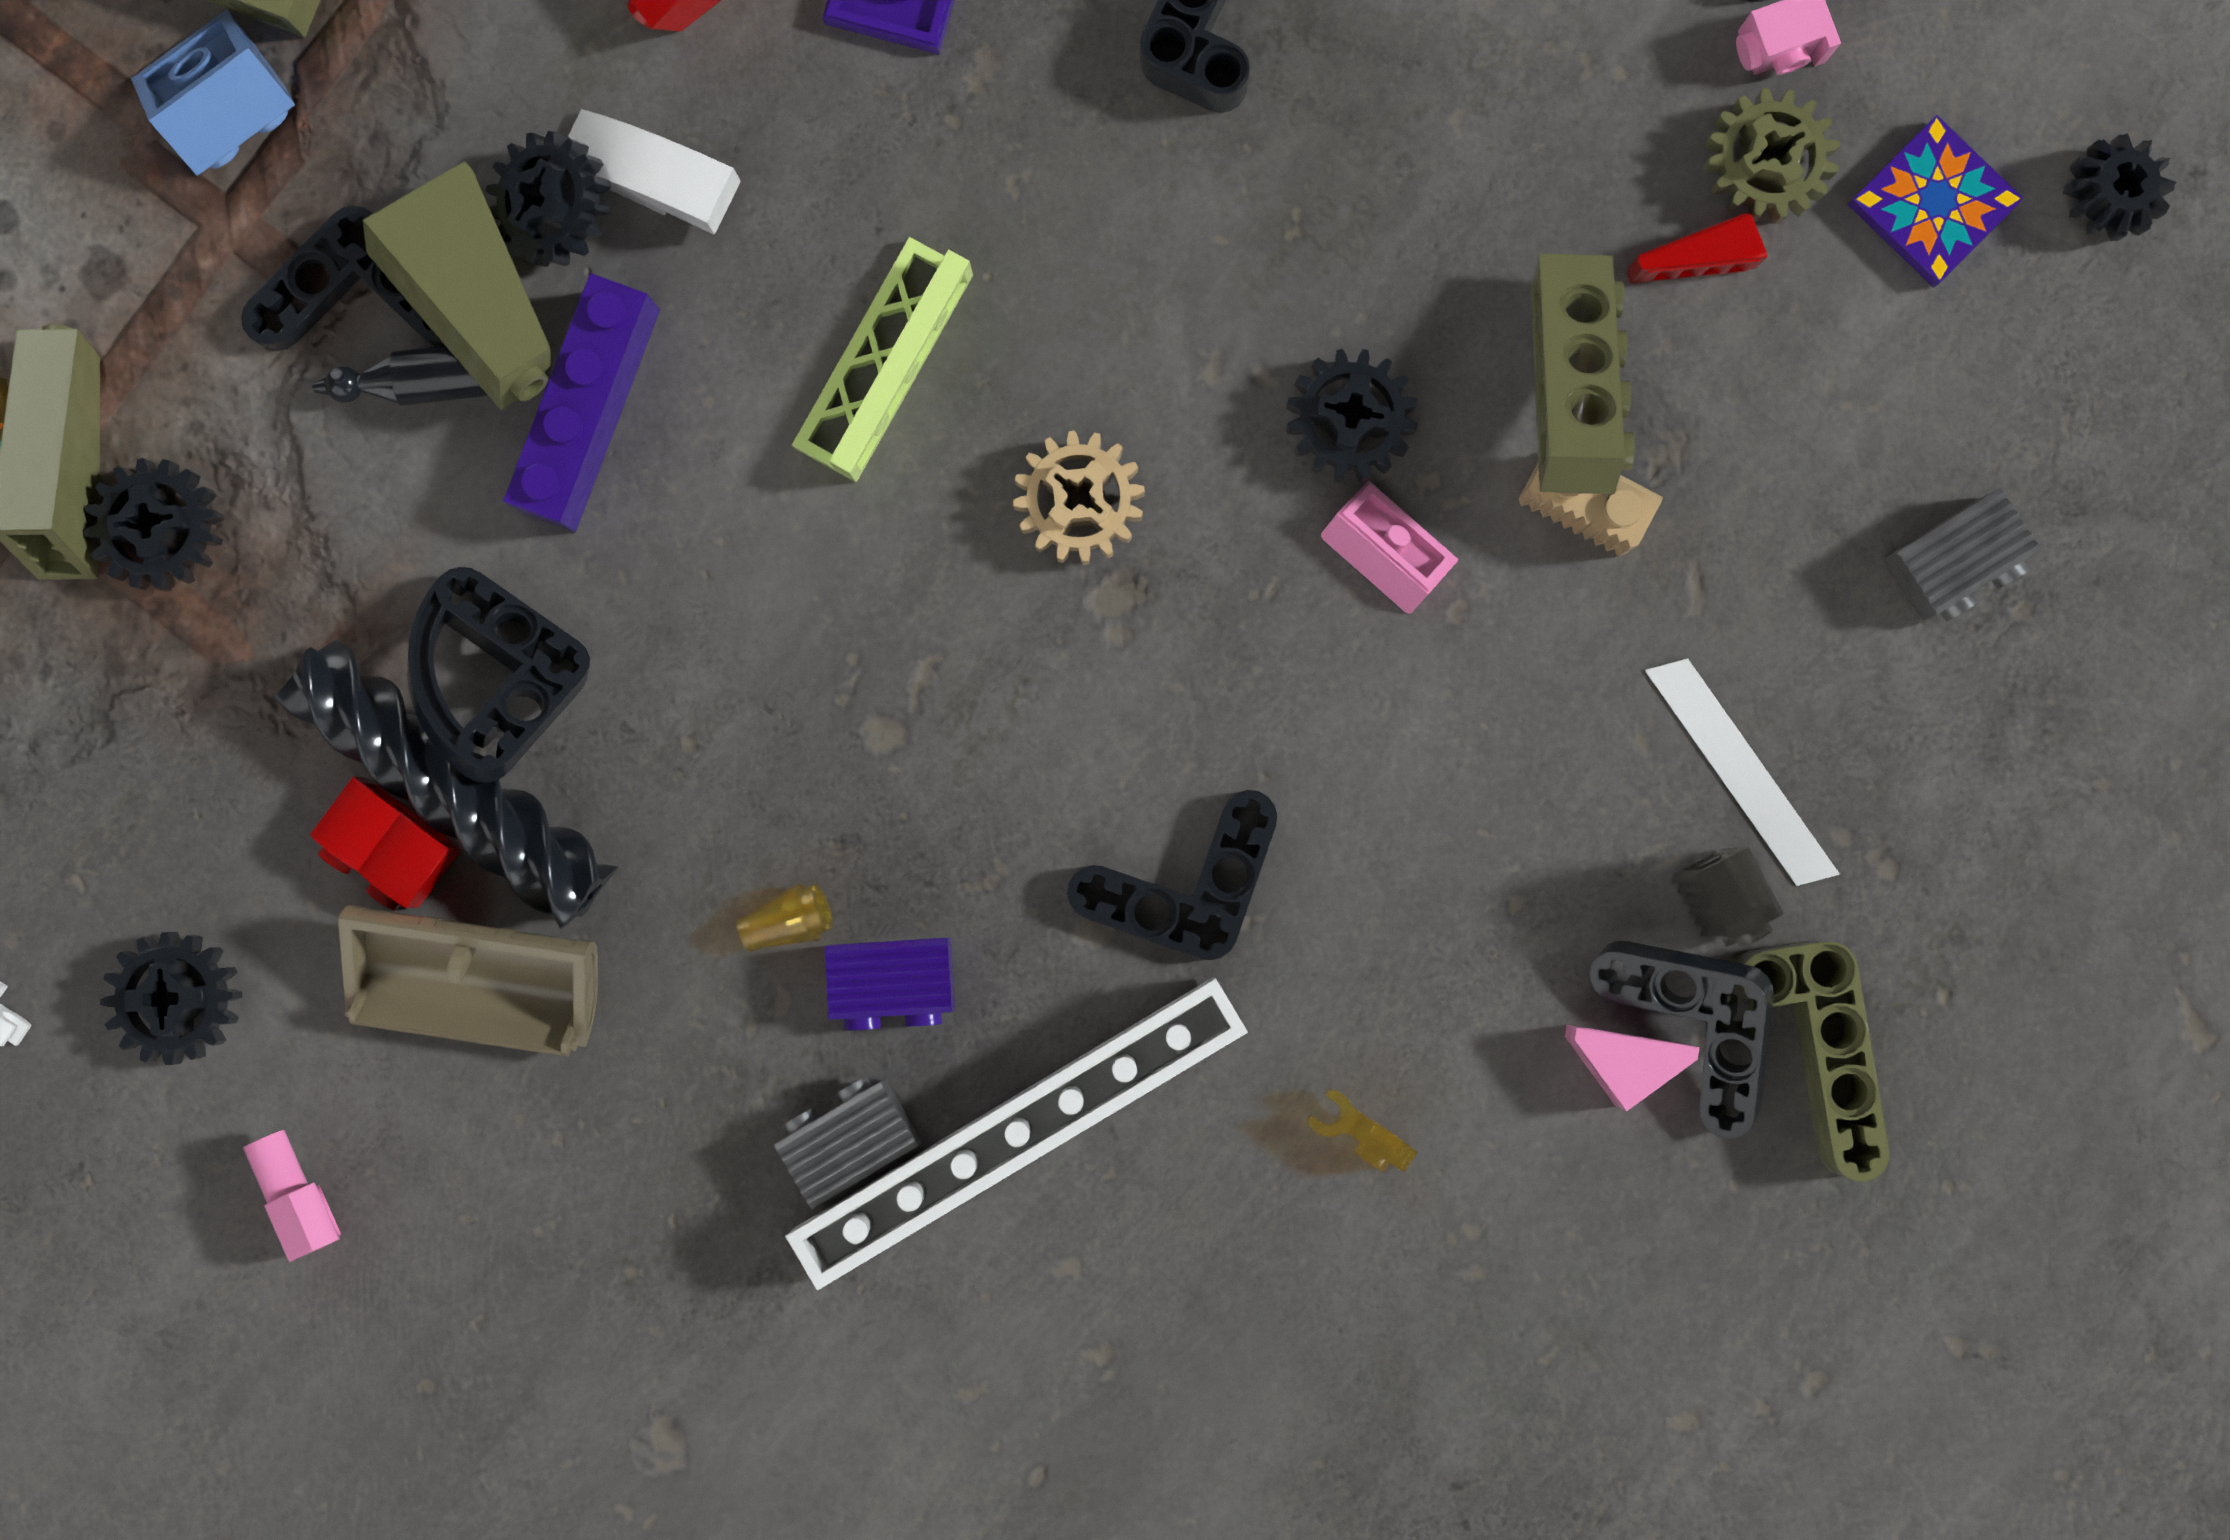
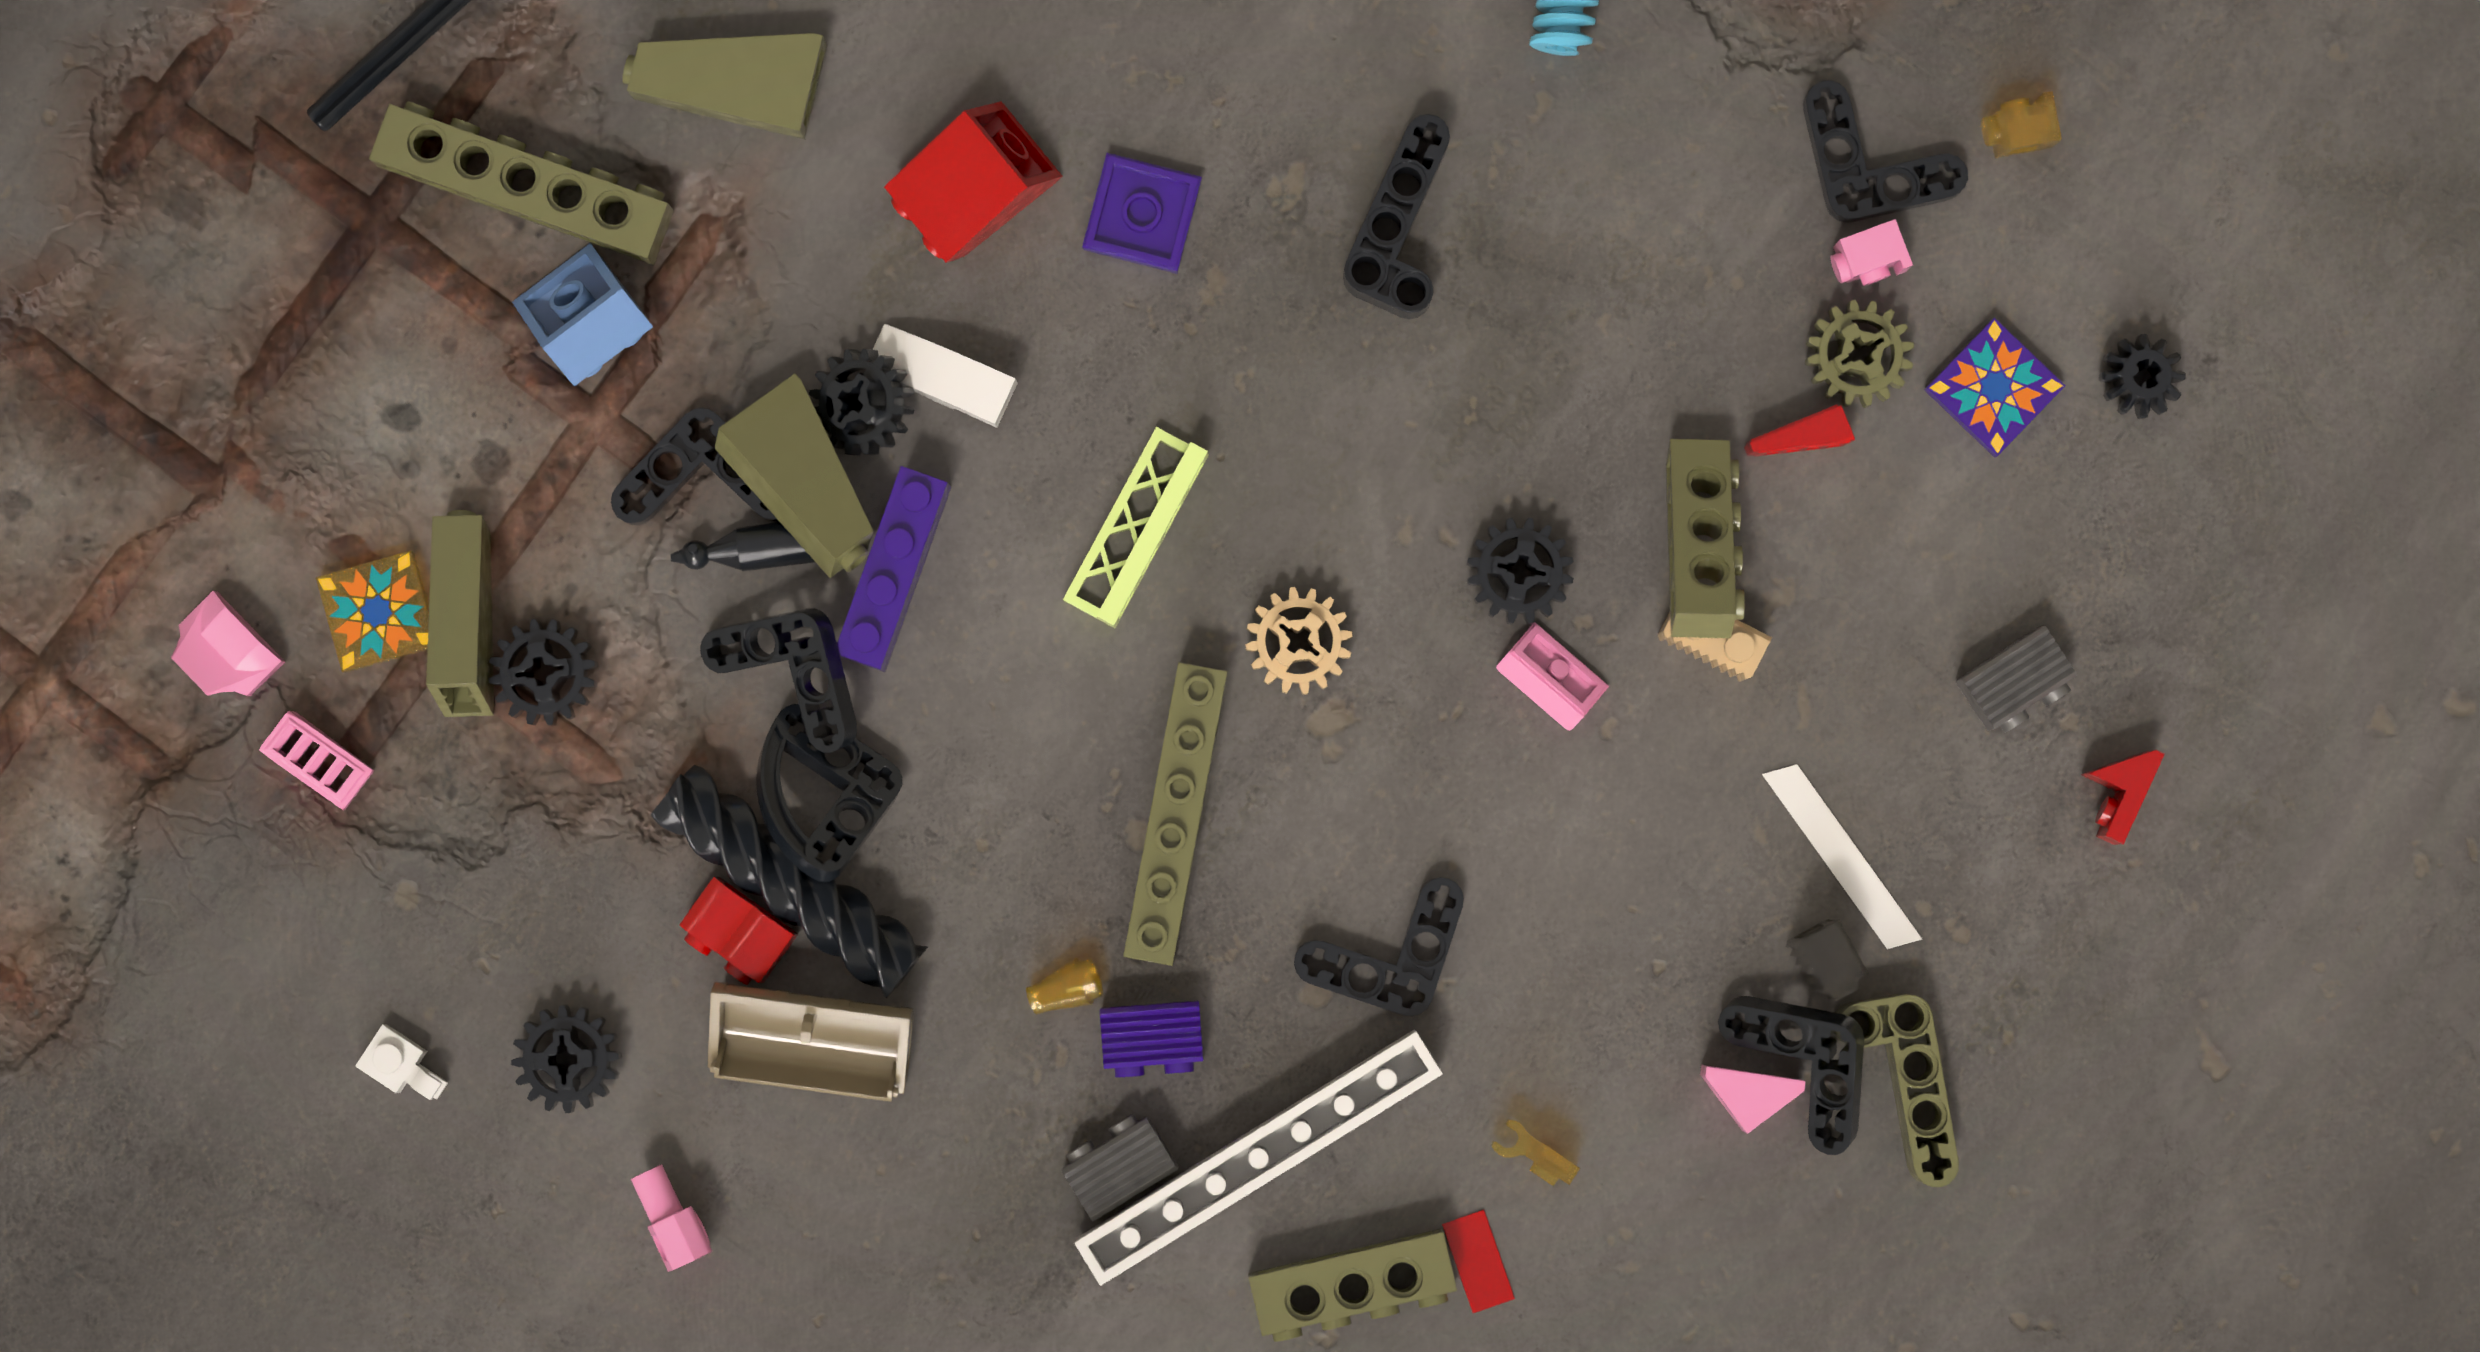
camera: 10 degrees left, 0 degrees up
none -> black beam [700,608,857,753]
none -> olive brick [1123,662,1227,966]
none -> olive brick [1248,1228,1457,1342]
none -> red sticker [1442,1210,1515,1313]
none -> red slope [2081,750,2165,845]

